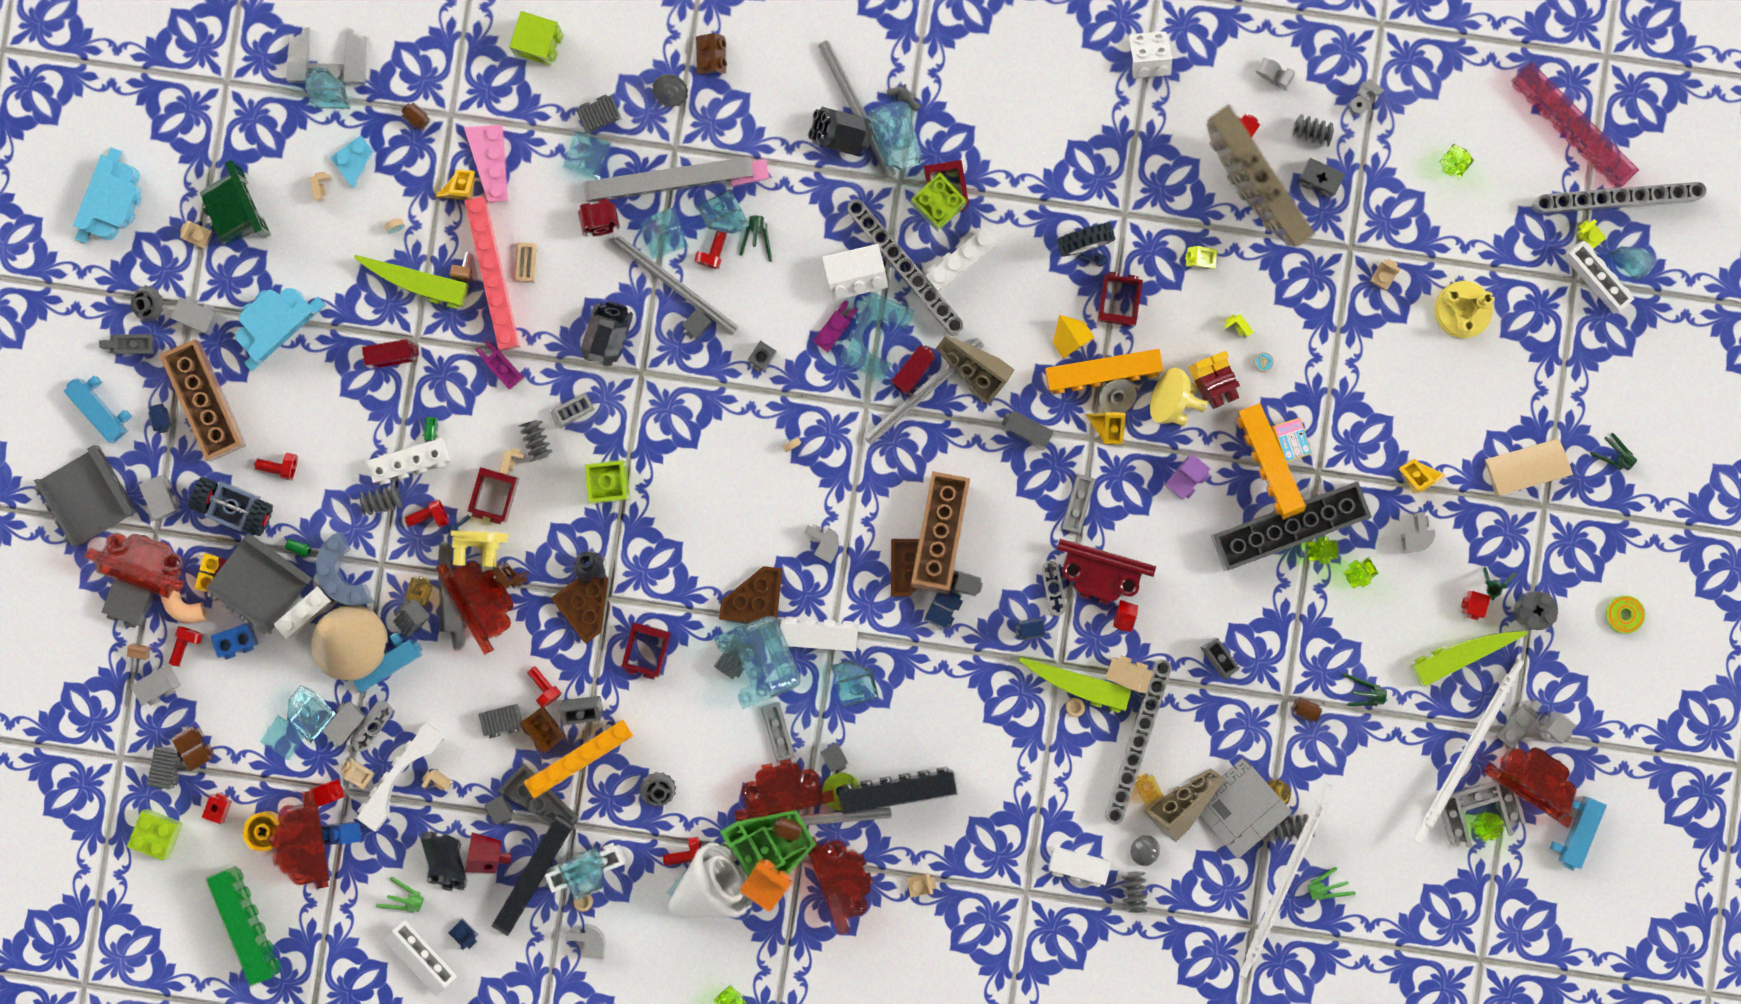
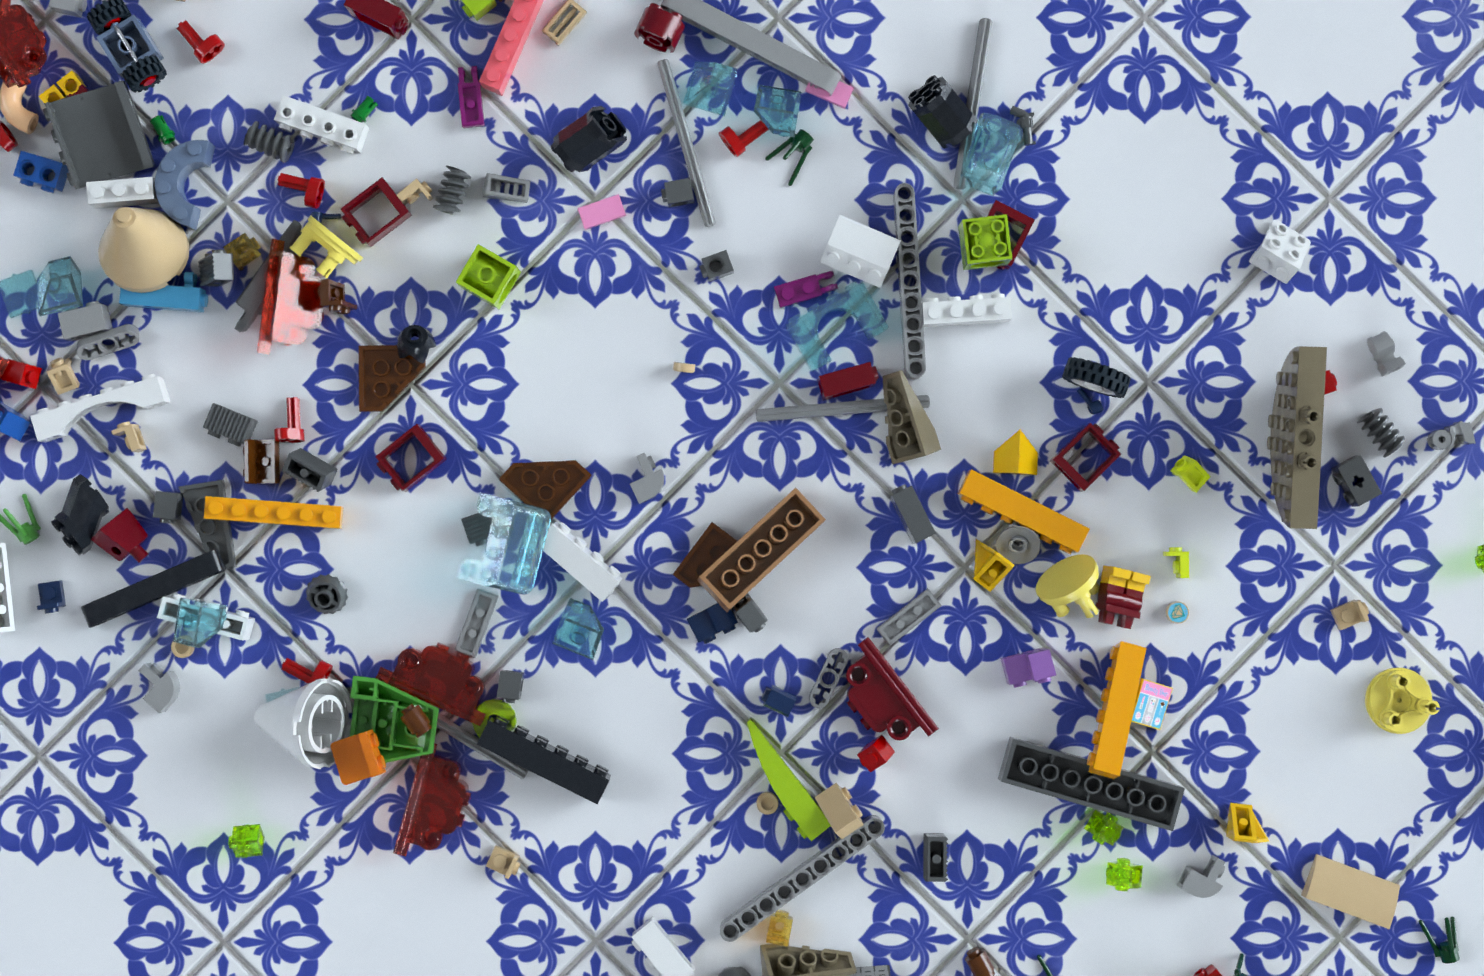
camera: 30 degrees right, 0 degrees up
none -> bright pink tile [578,194,626,230]

